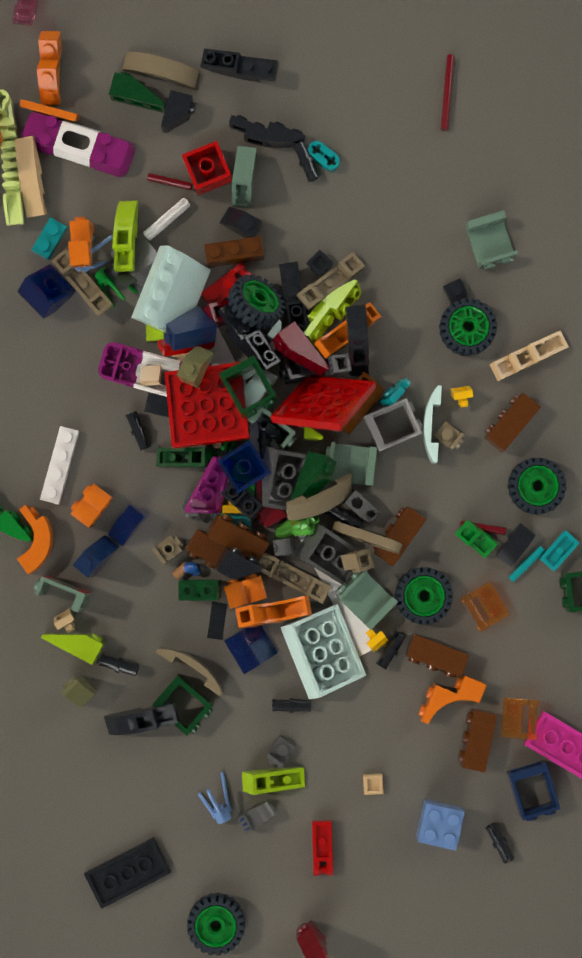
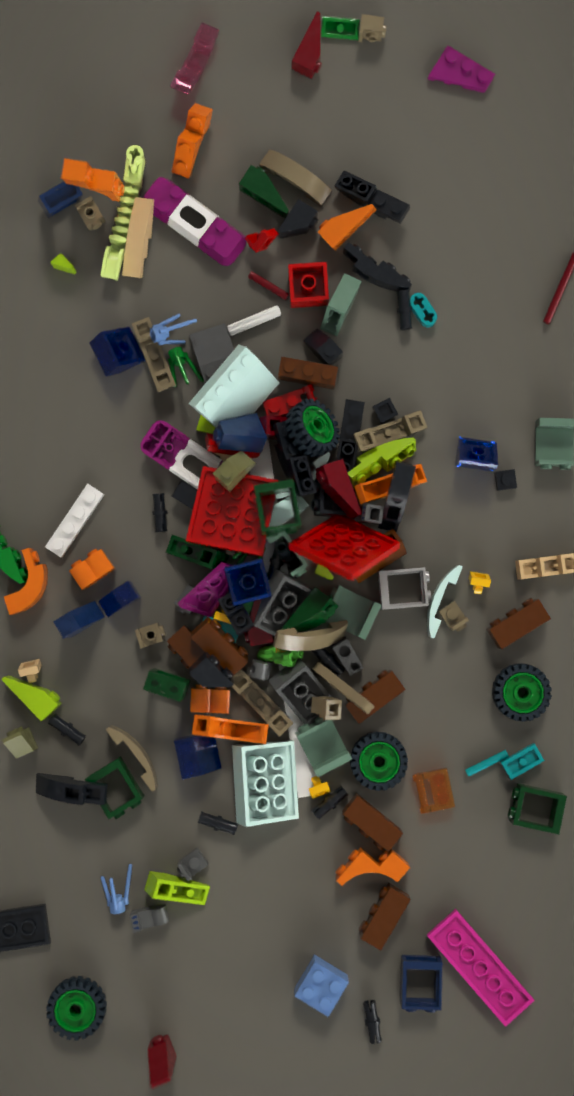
camera: 15 degrees right, 0 degrees up
orange tile [20,99,80,122] -> none
teal plate [31,217,68,260] -> none
sand green panel [34,575,91,612] -> none
orange arch [68,217,95,268] -> none
black sticker [104,263,137,288] -> none
lime slope [112,200,138,272] -> none
tan tile [140,365,162,386] -> none
arm [172,562,201,580] -> none
black sticker [207,602,227,640] -> none
red plate [312,820,333,876] -> none
tan tile [363,773,383,795] -> none
teal plate [380,377,411,406] -> none
wheel [439,298,497,356] -> none
green slope [455,520,499,558] -> none
dark red piece [460,521,506,535] -> none
black slope [496,523,536,567] -> none
clear orange plate [501,698,539,740] -> none
none -> red bracket [245,228,279,252]
none -> orange slope [318,204,377,251]
none -> clear blue slope [455,437,498,472]

